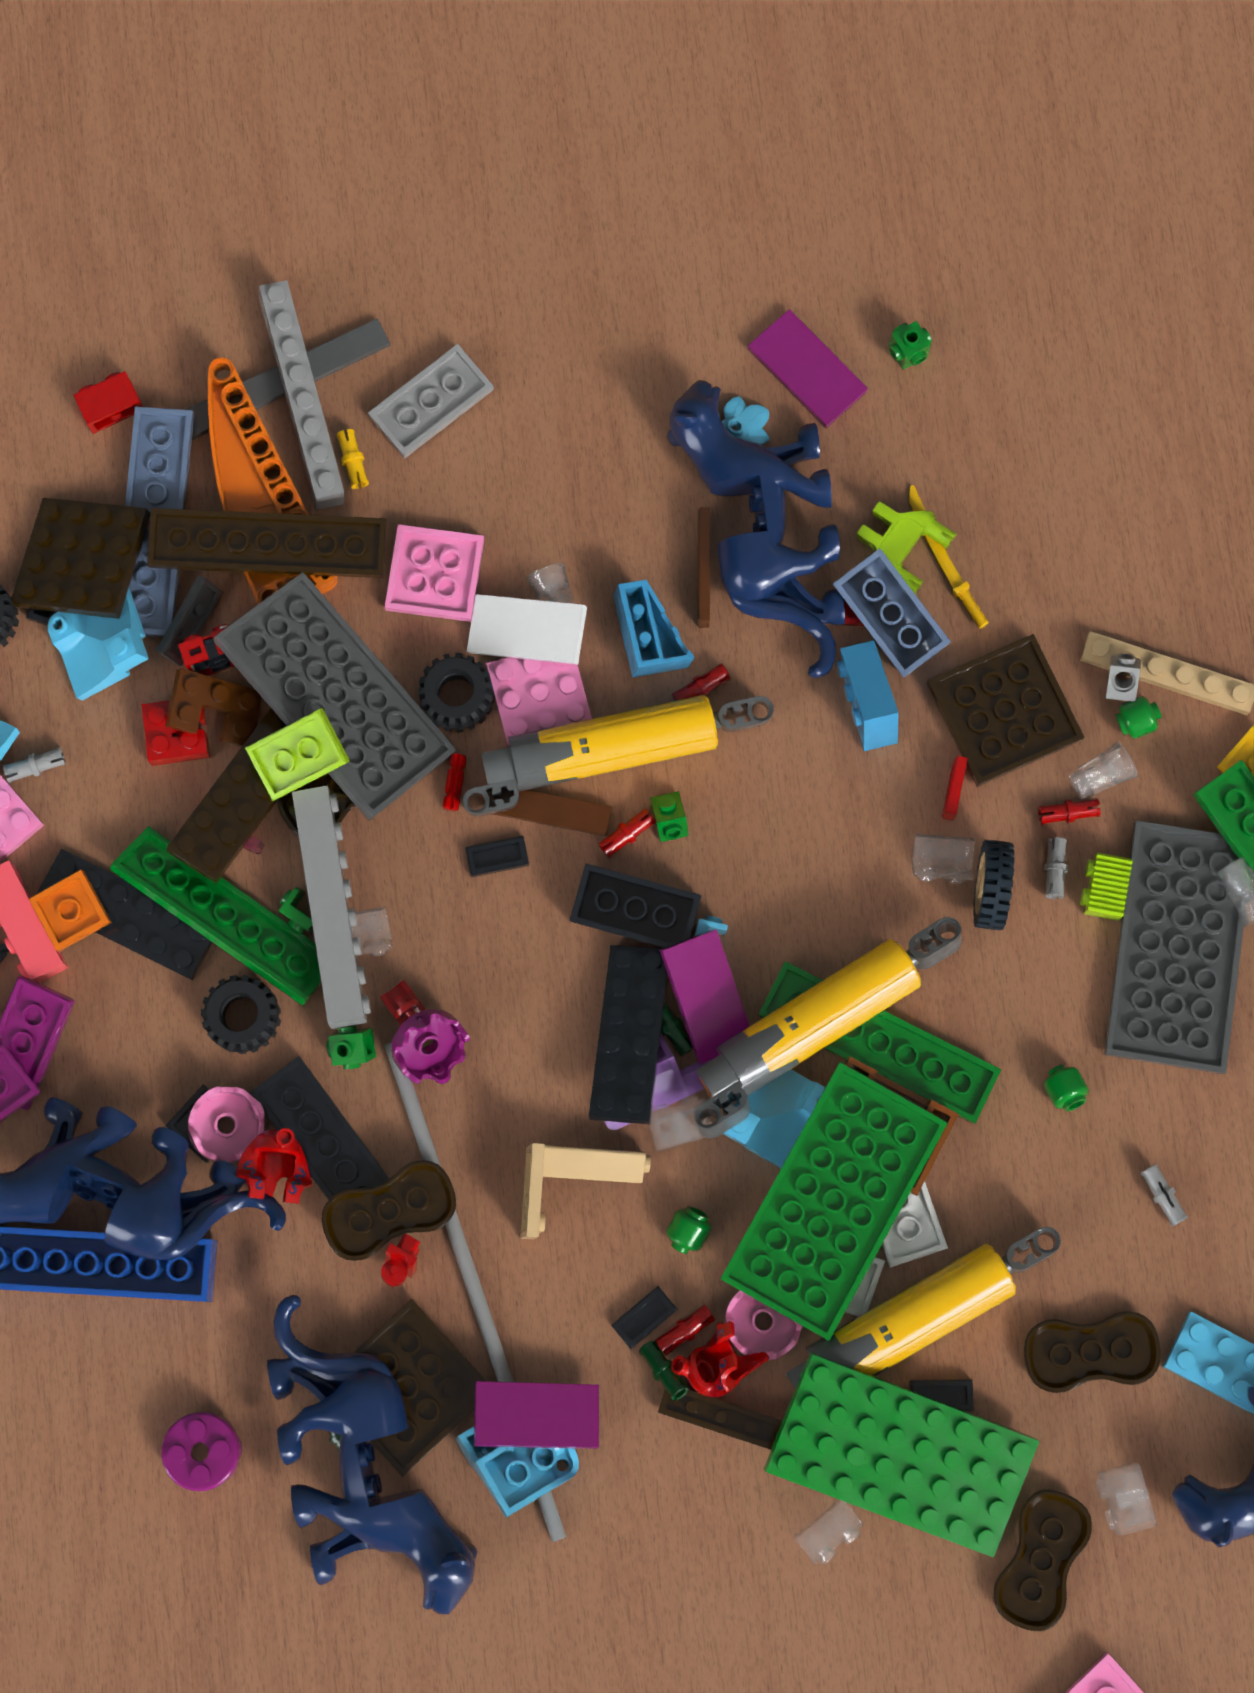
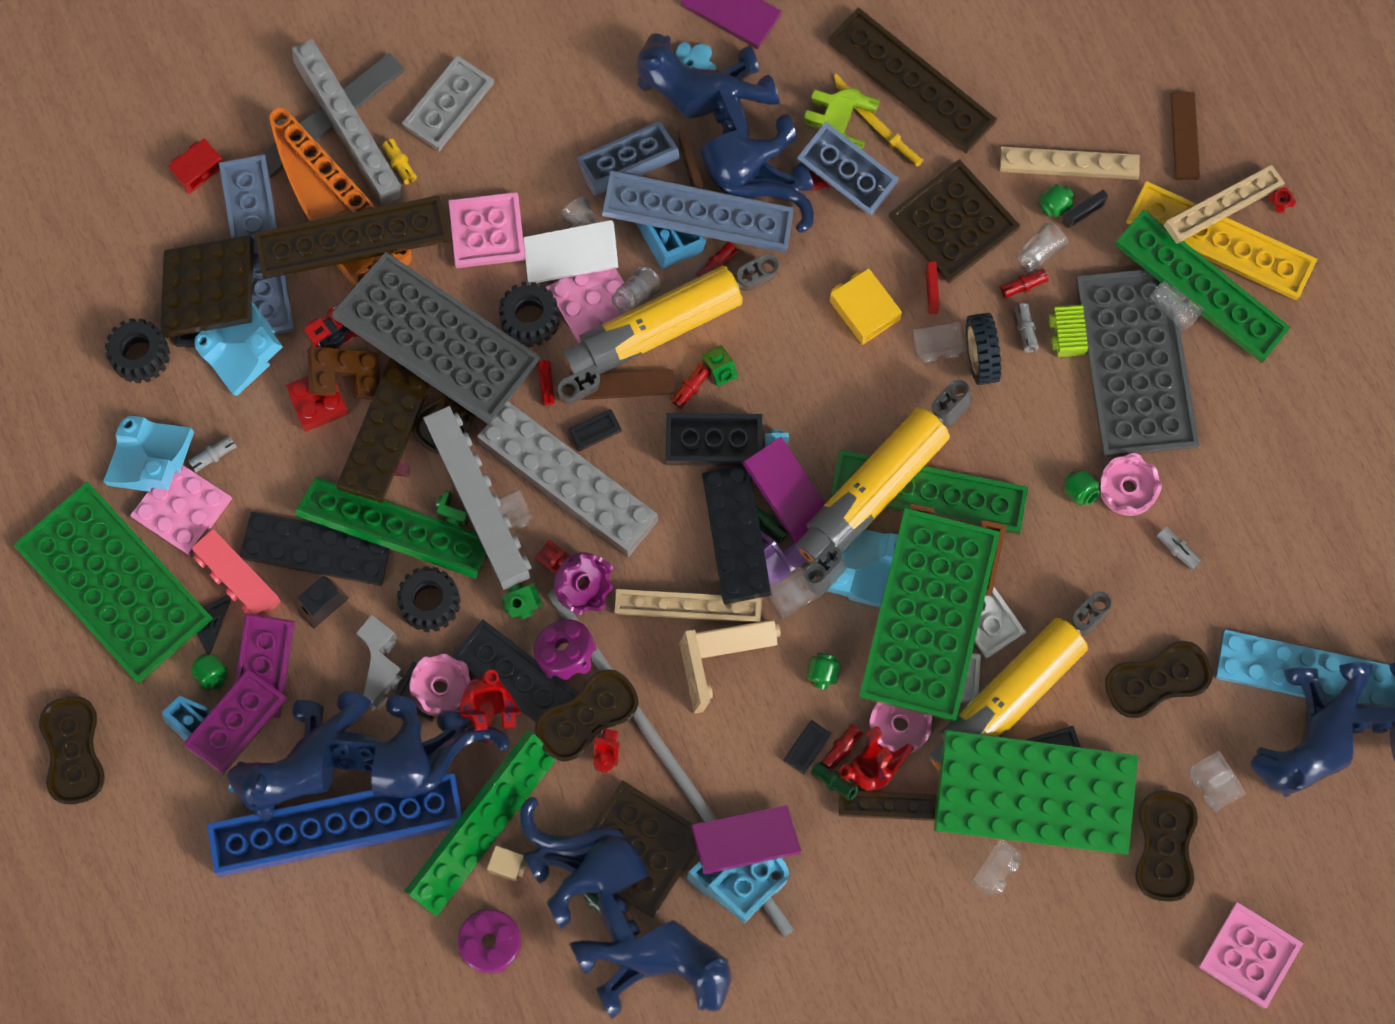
camera: 15 degrees left, 5 degrees down
orange plate [29,870,112,952] -> none
dark grey tile [156,576,223,667] -> none
lime tile [245,708,350,801] -> none
dark azure wedge [836,640,899,751] -> none
light grey brick [1106,653,1141,702] -> none
none -> black torso [297,576,349,628]
none -> light grey arch [356,615,404,712]
none -> green plate [404,730,556,917]
none -> light grey brick [477,401,658,558]
none -> tan brick [487,846,528,882]
none -> magenta plate [533,619,597,680]
none -> sand blue brick [576,121,680,196]
none -> sand blue plate [602,171,794,253]
none -> clear plant [612,266,661,313]
none -> tan plate [614,589,762,623]
none -> dark brown plate [828,7,997,154]
none -> yellow brick [829,268,902,345]
none -> black tile [1063,189,1108,228]
none -> bright pink plate [1099,453,1162,516]

